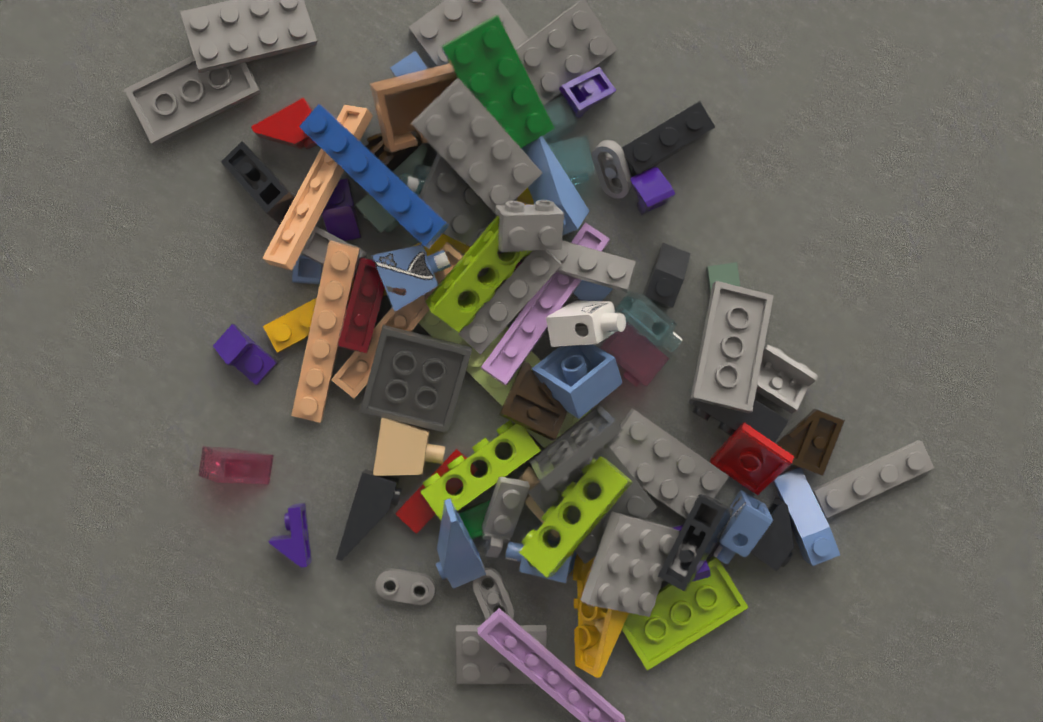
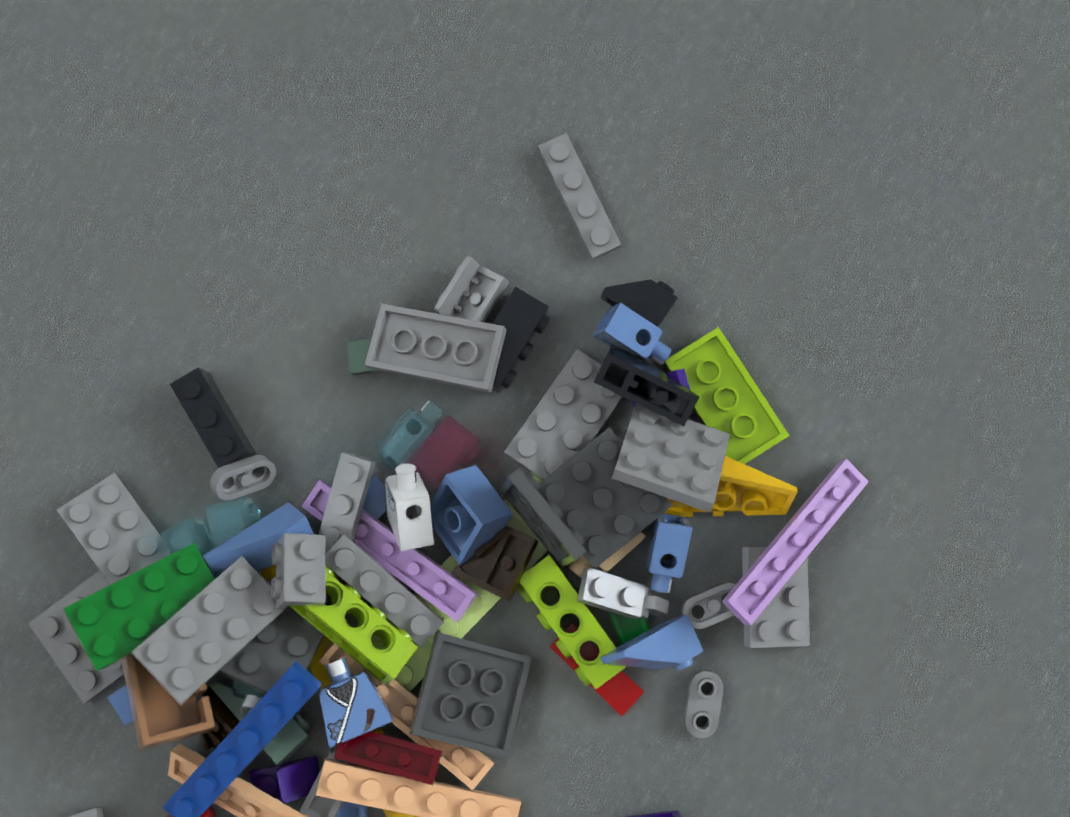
camera: 90 degrees left, 5 degrees down
black slope [336,469,402,561] -> none
tan torso [373,418,445,476] -> none
lime brick [519,457,633,578] -> none
slope [559,67,616,119] -> none
dark purple slope [630,167,676,215] -> none
black slope [641,243,691,309] -> none
red tile [709,422,794,495] -> none
medium blue slope [773,467,840,566] -> none
dark brown wing [776,409,845,476] -> none

